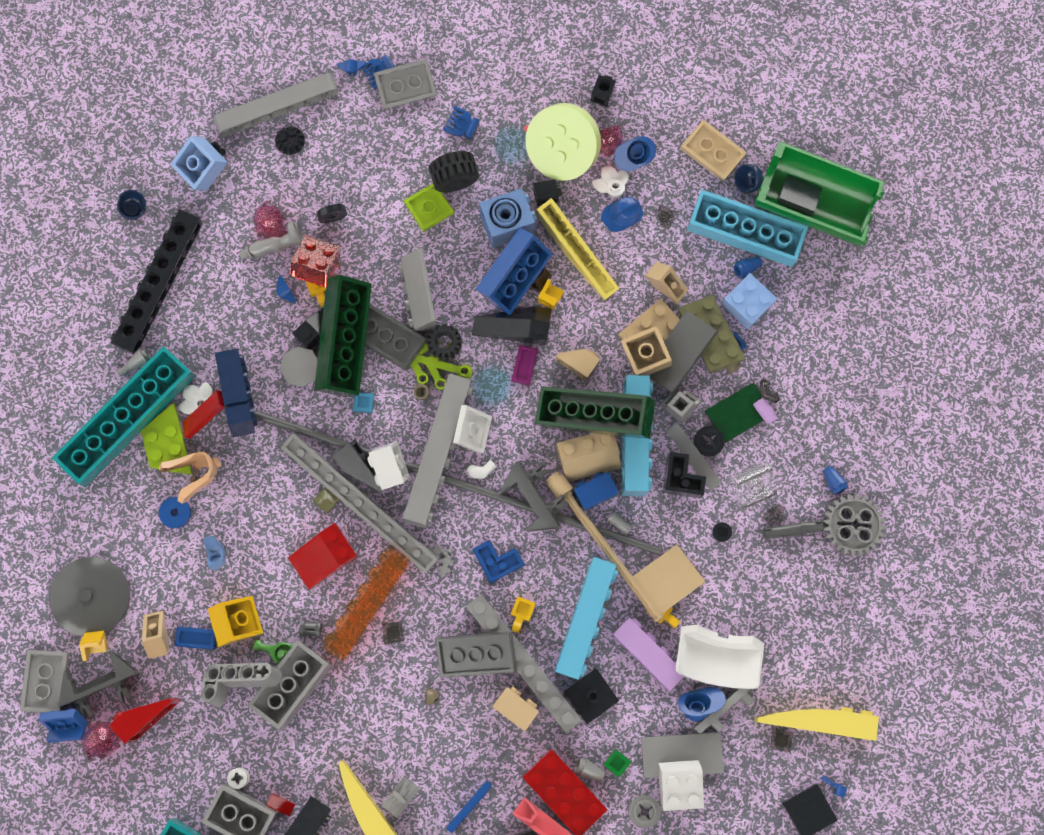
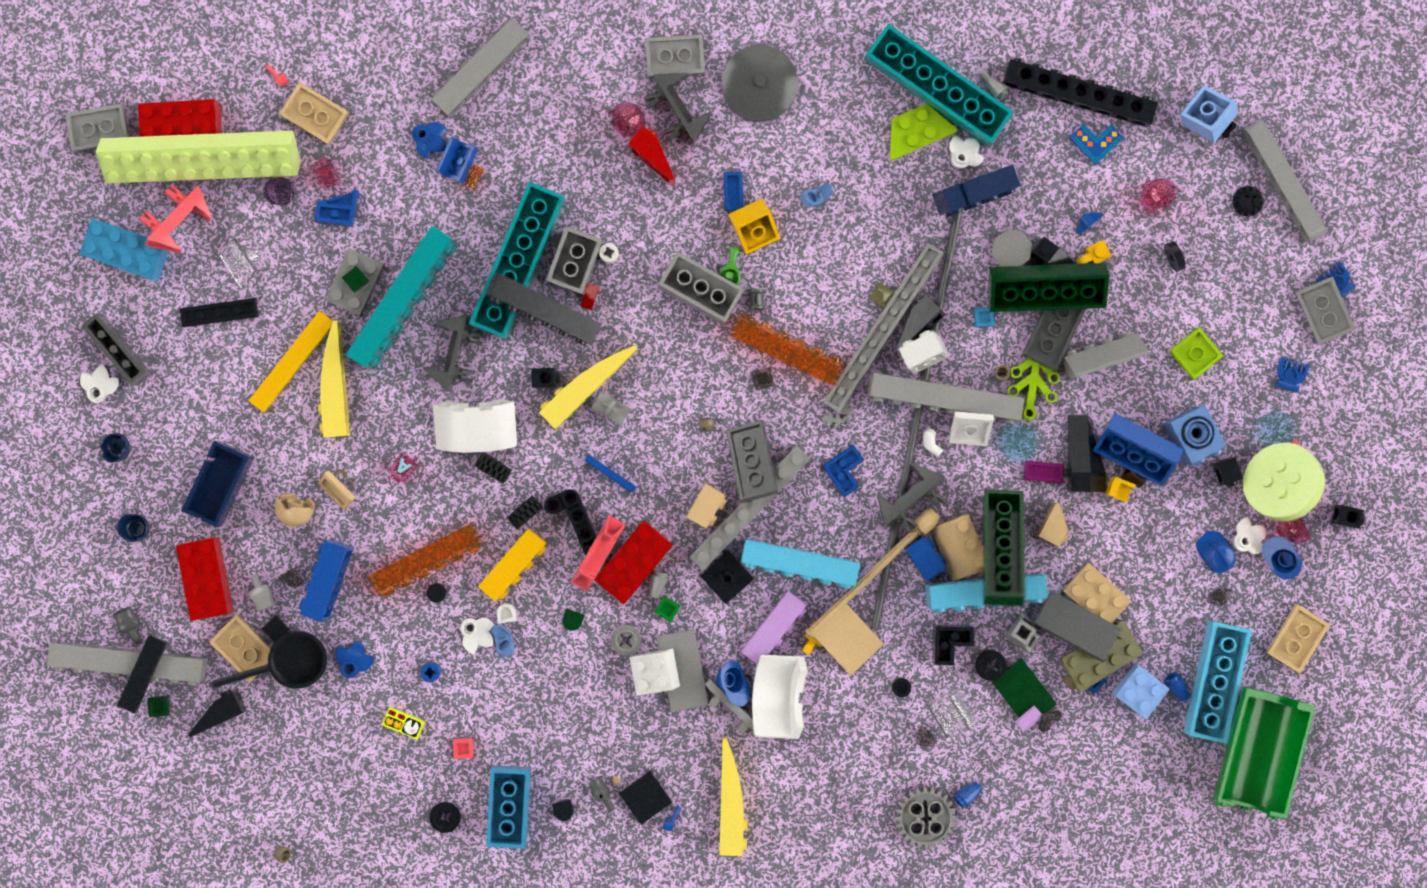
camera: 90 degrees right, 10 degrees up
blue bracket [38,709,88,743] -> none
yellow panel [79,631,108,661] -> none
dark blue hair [117,190,146,220] -> none
tan slope [142,611,169,659] -> none
light nougat piece [159,452,222,504] -> none
blue piece [159,497,191,529] -> none
red tile [182,390,225,439] -> none
light grey beam [200,663,282,707] -> none
light grey piece [239,221,305,260] -> none
red slope [288,523,358,590] -> none
clear red brick [290,235,341,288] -> none
blue piece [337,59,366,76] -> none
black tyre [427,324,462,361] -> none
black tyre [428,151,479,192] -> none
yellow plate [511,596,536,634] -> none
light yellow slope [534,198,619,300] -> none
light grey pin [607,511,633,535] -> none
tan brick [621,326,672,376] -> none
tan slope [645,262,688,304] -> none
light grey sticker [666,423,722,491] -> none
dark blue hair [734,164,763,192] -> none
dark grey pin [763,519,823,540] -> none
clear smoke plate [769,728,793,752] -> none
black tile [778,175,822,216] -> none
none -> blue tile [1069,124,1124,165]

